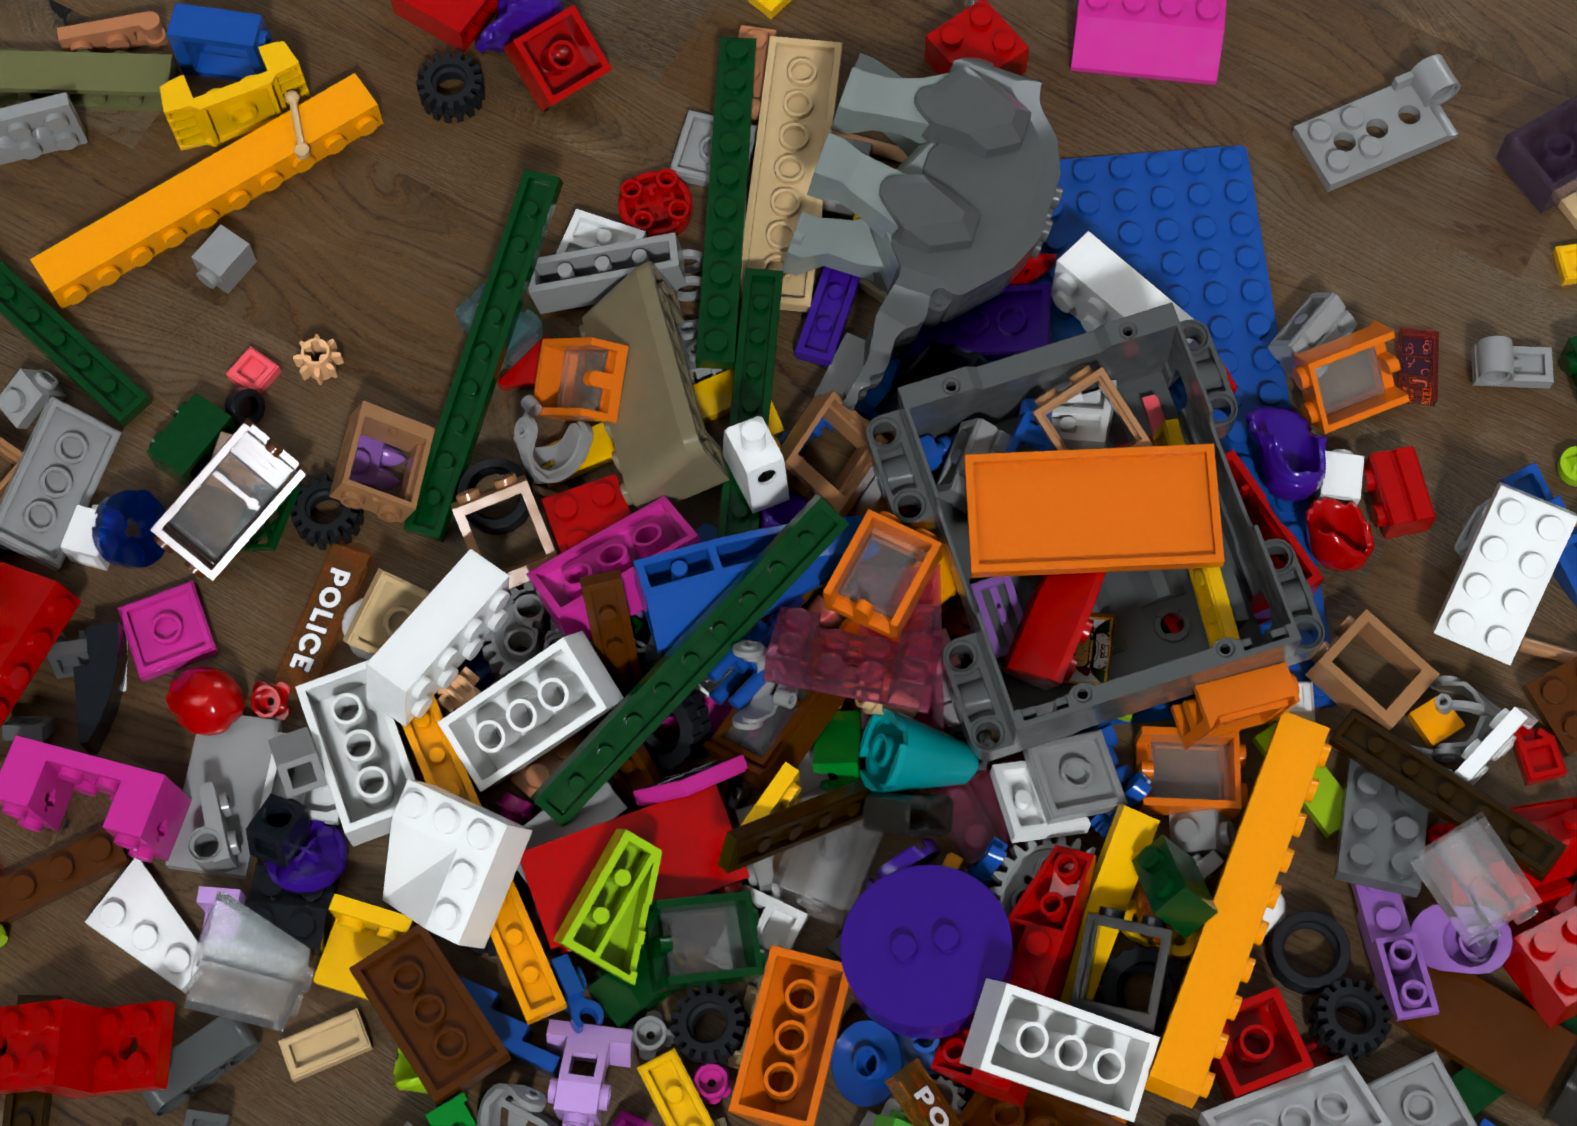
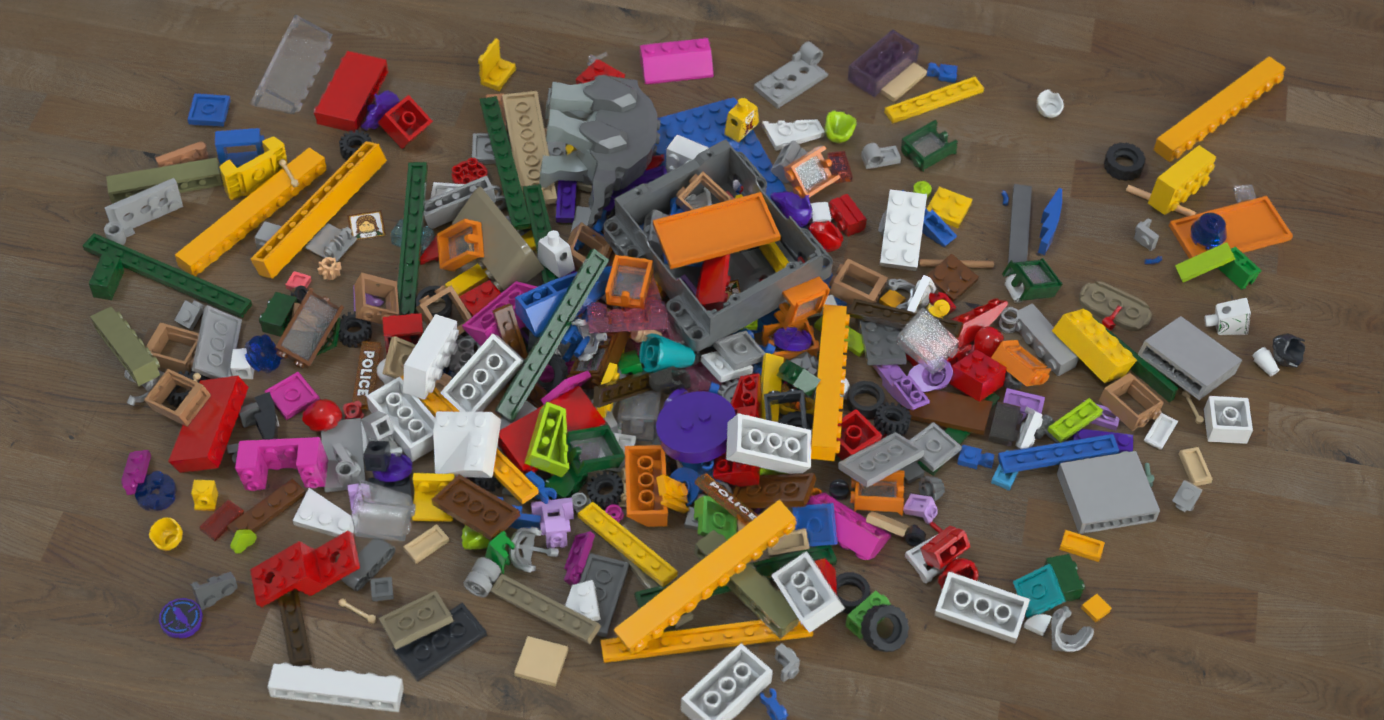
camera: 20 degrees left, 15 degrees down
light grey helmet [513,395,593,484] -> none
none -> light orange brick [251,141,387,279]
none -> light grey hinge [305,223,357,262]
none -> sticker [347,210,386,241]
none -> red brick [383,313,424,353]
none -> light orange plate [656,475,690,513]
none -> yellow torso [724,98,759,143]
none -> white wing [762,120,825,150]
none -> dark purple tile [773,327,812,351]
none -> lime hair [825,111,856,144]
none -> yellow hips [923,300,950,318]

